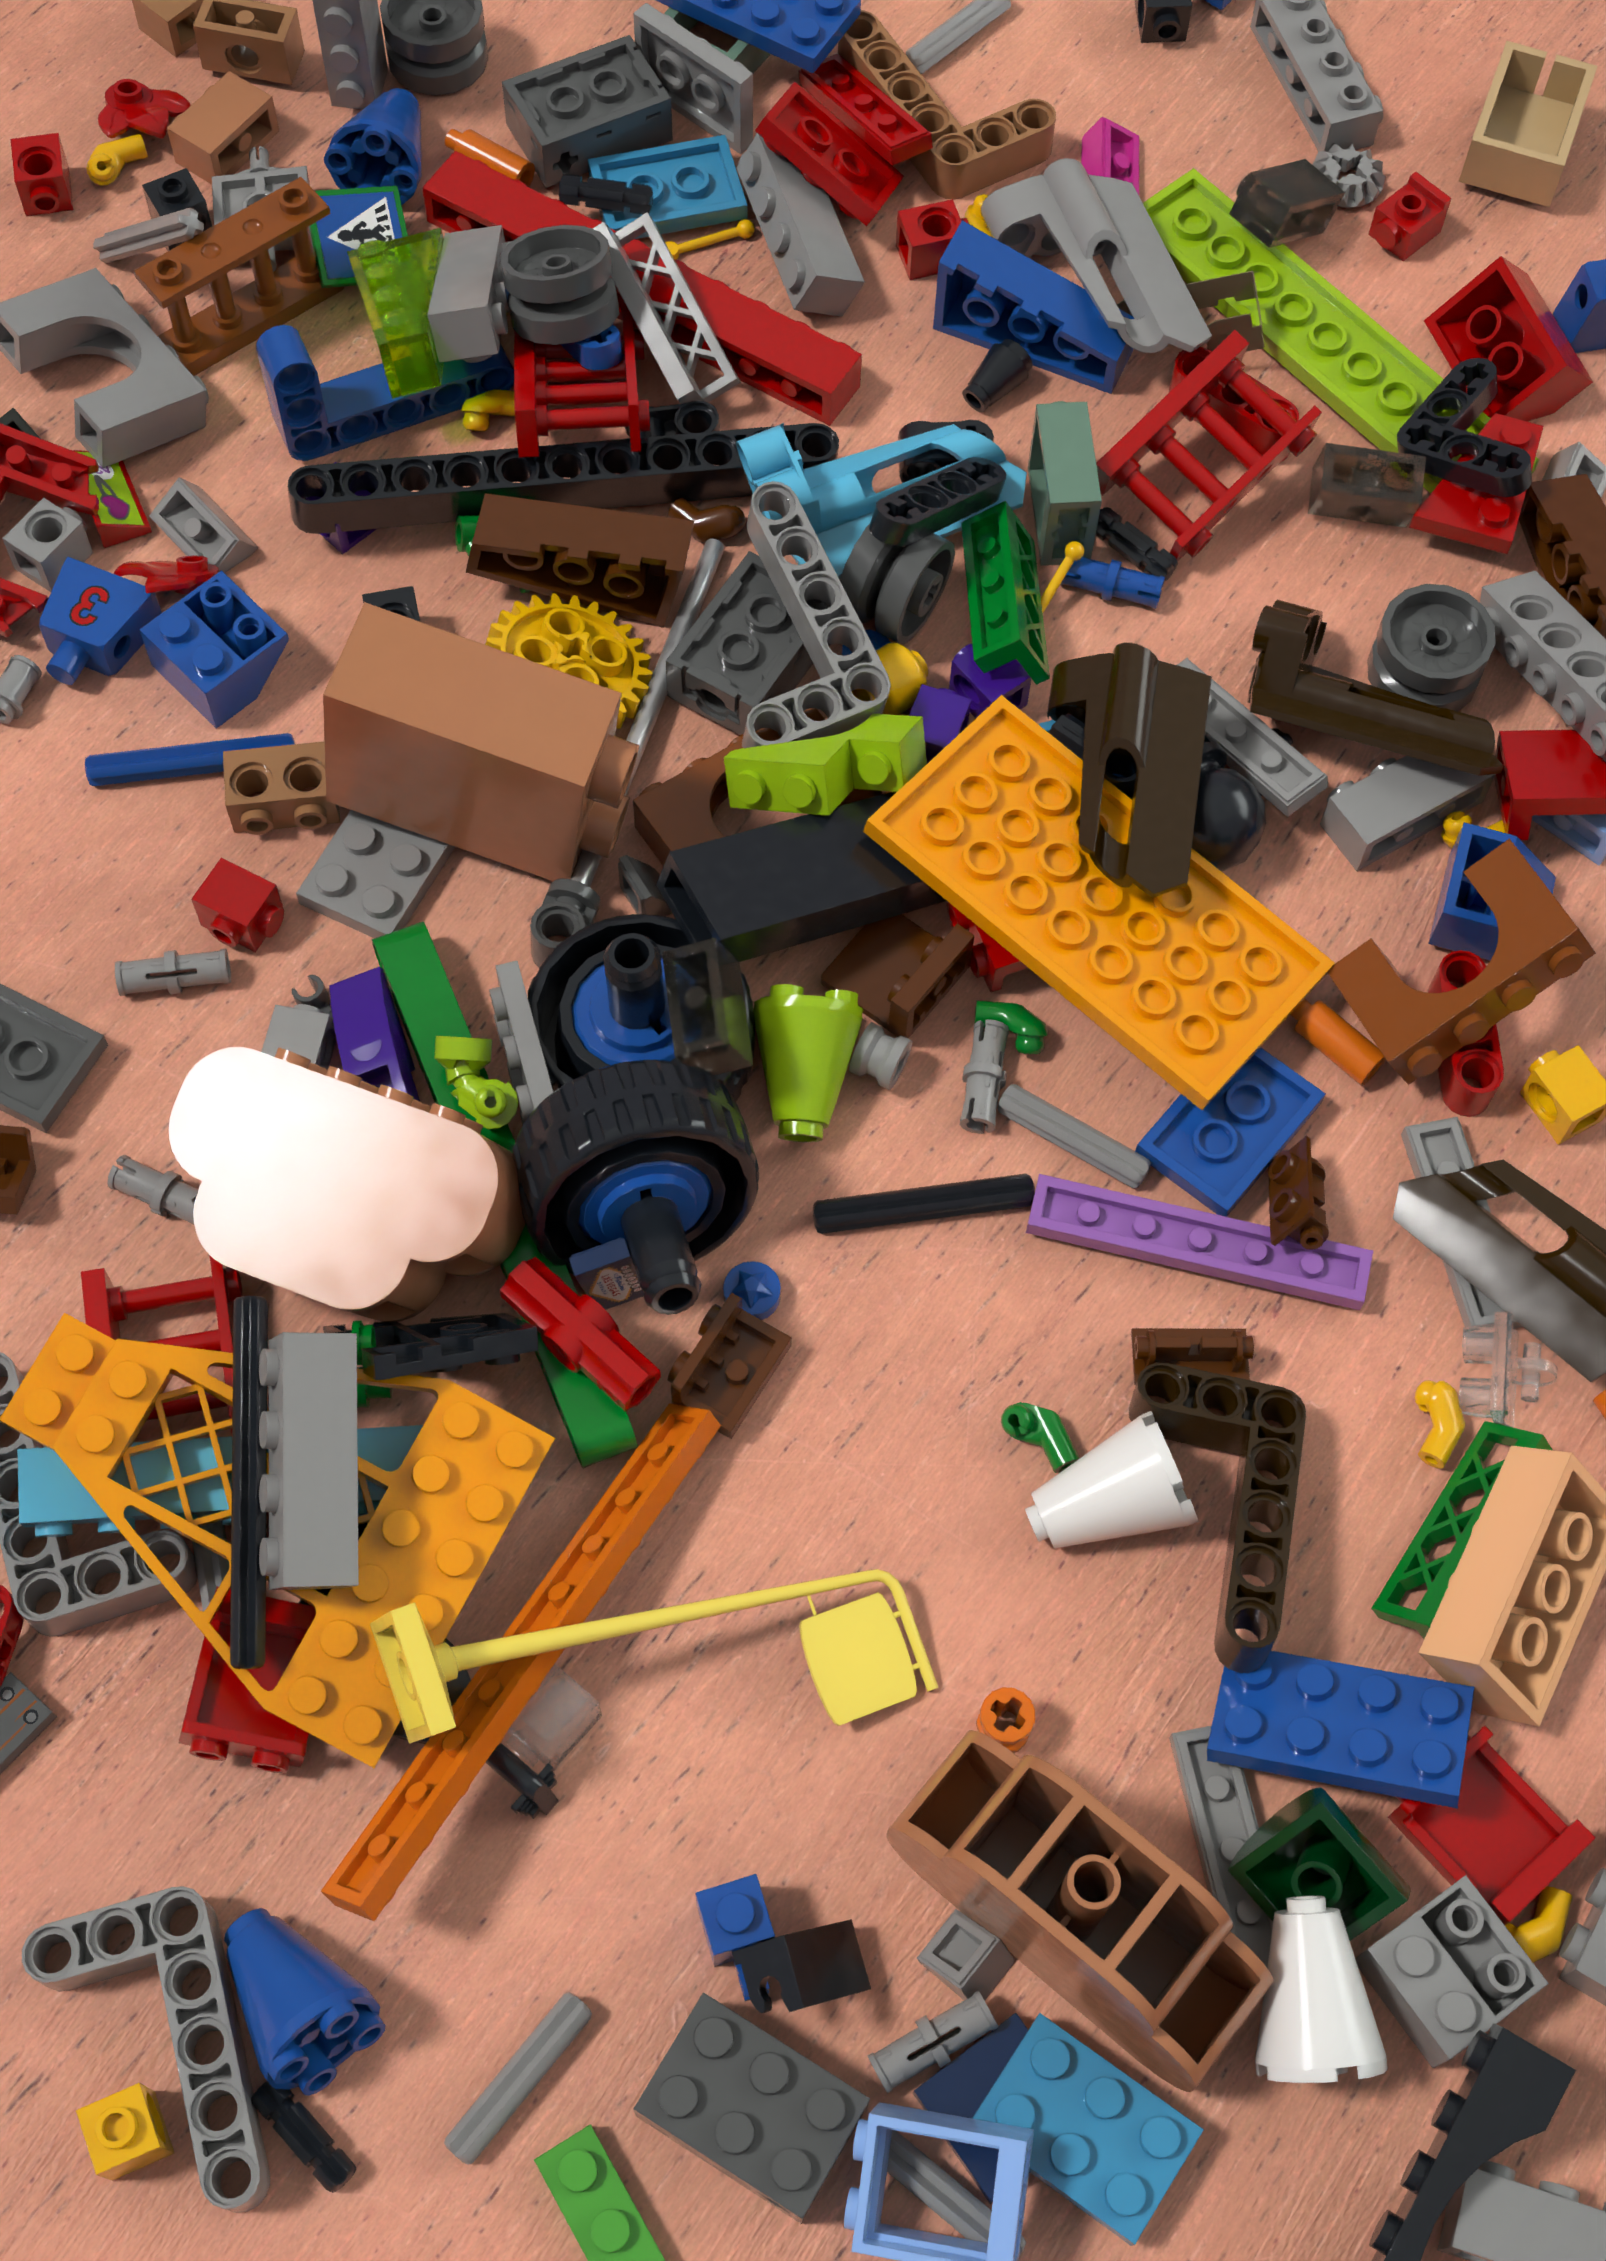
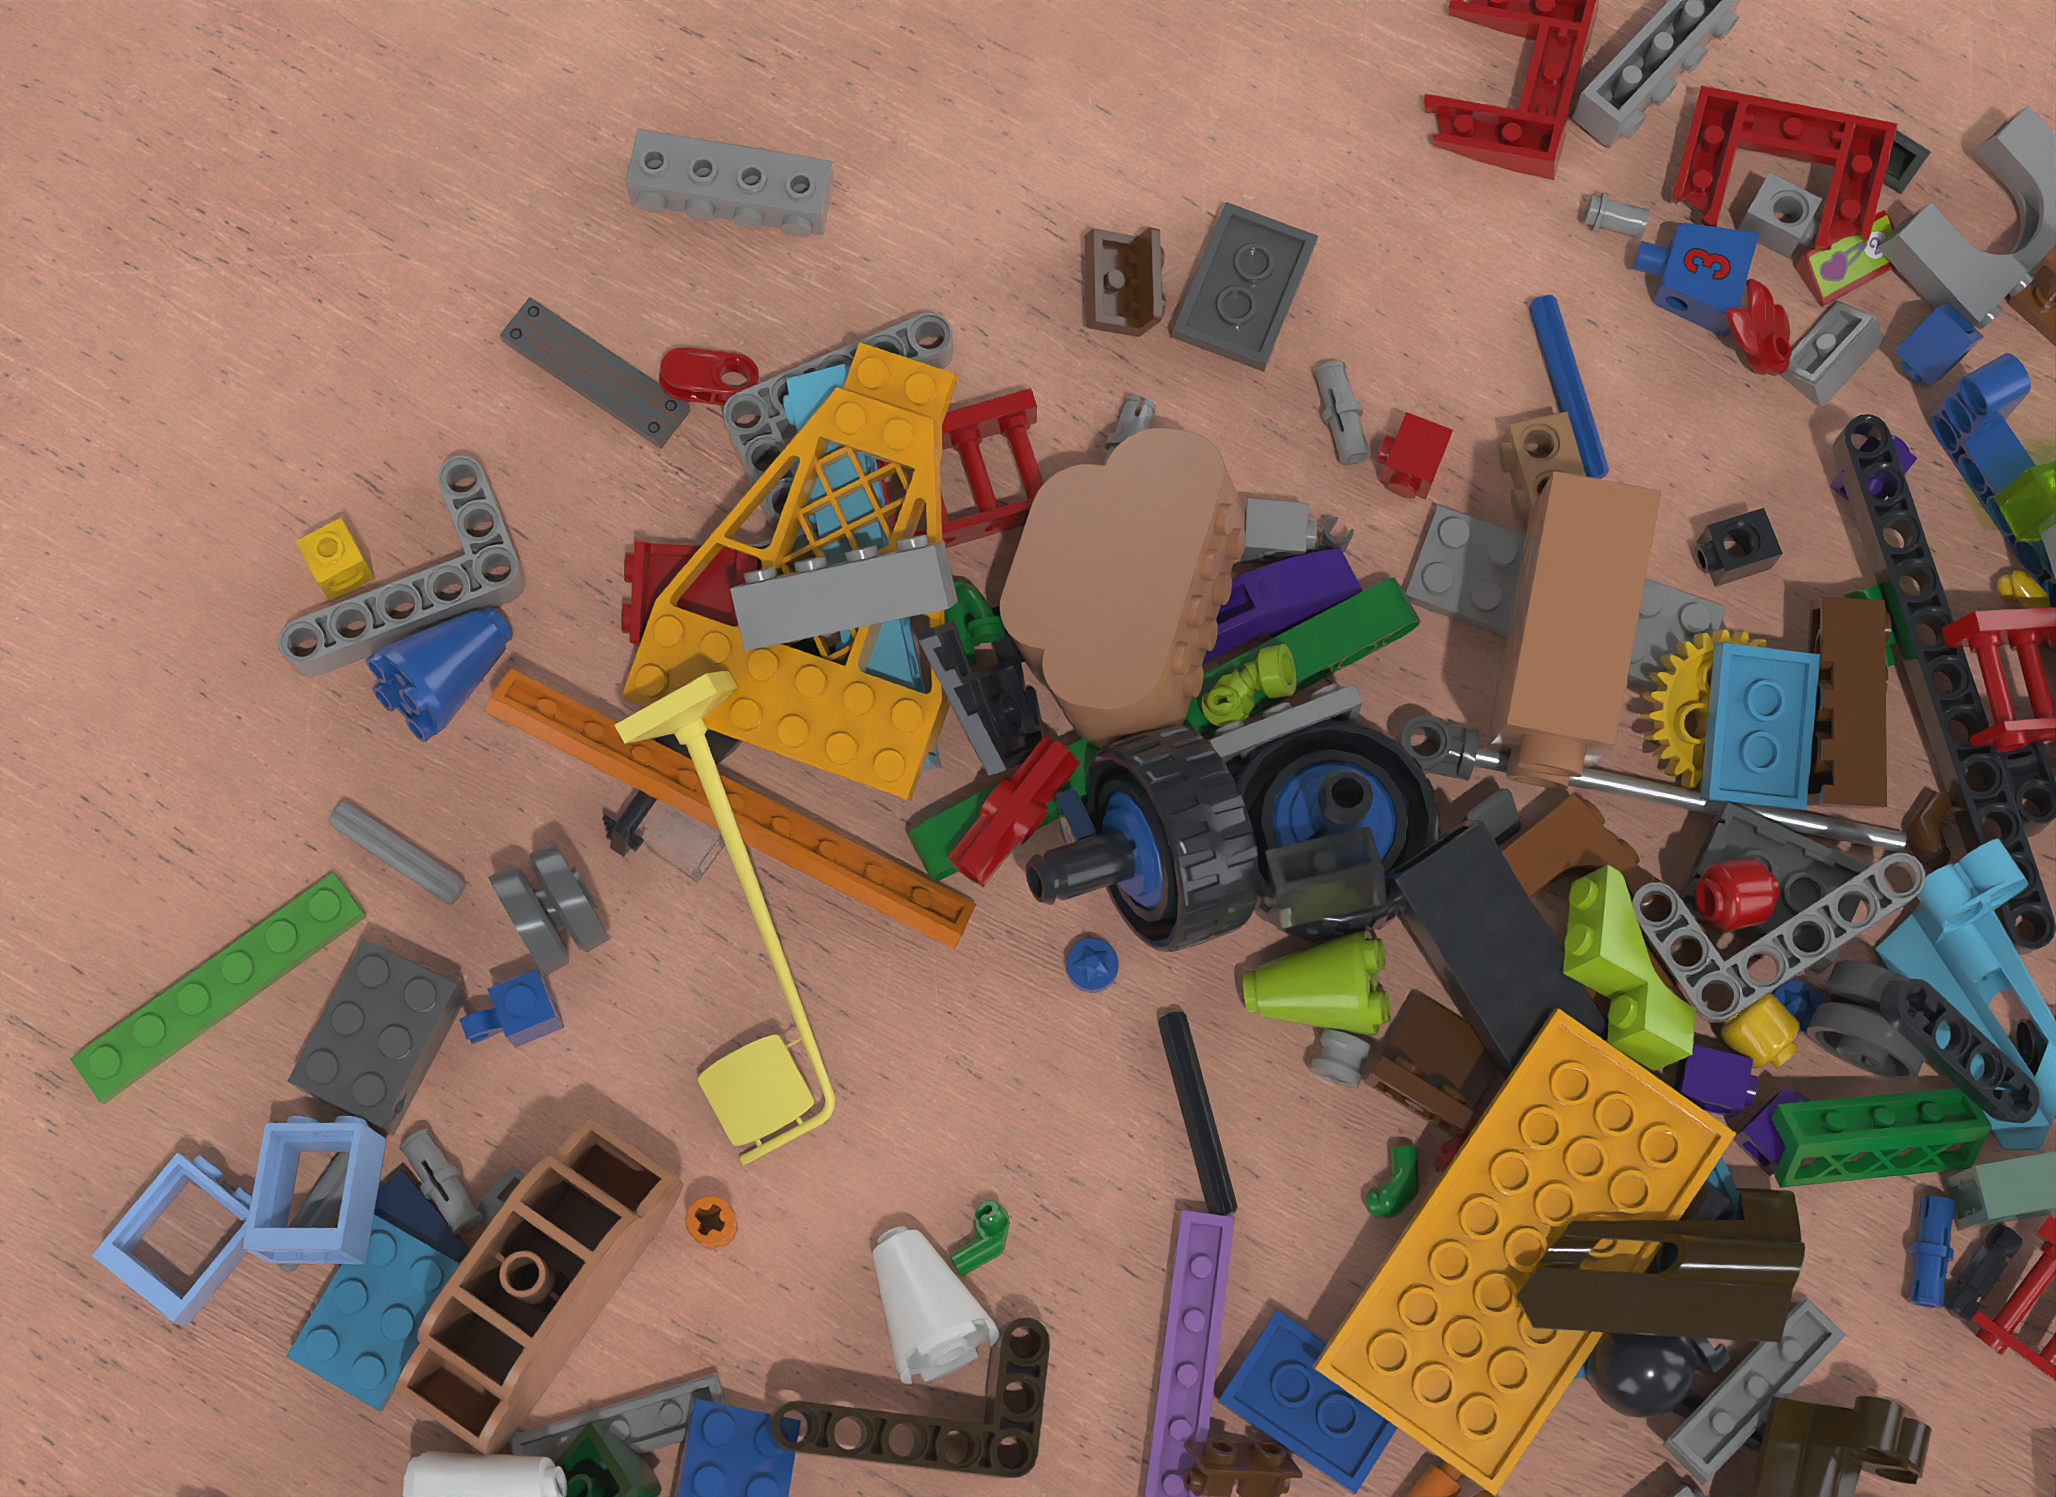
camera: 85 degrees right, 10 degrees up
blue slope [139,570,289,729] -> none
black axle [230,1296,268,1669] -> none
black axle [251,2081,356,2193] -> none
reddish brown bracket [667,1293,792,1439] -> none
black hinge [732,1919,871,2013] -> none
light grey pin [960,1019,1009,1134] -> none
light grey axle [998,1084,1151,1188] -> none
yellow hinge [1041,541,1084,613] -> none
reddish brown hinge [1131,1328,1254,1385] -> none
none -> dark grey wheel [488,840,610,976]
none -> red head [1695,857,1779,931]
none -> dark azure plate [1700,643,1820,810]
none -> blue brick [1894,302,1984,386]

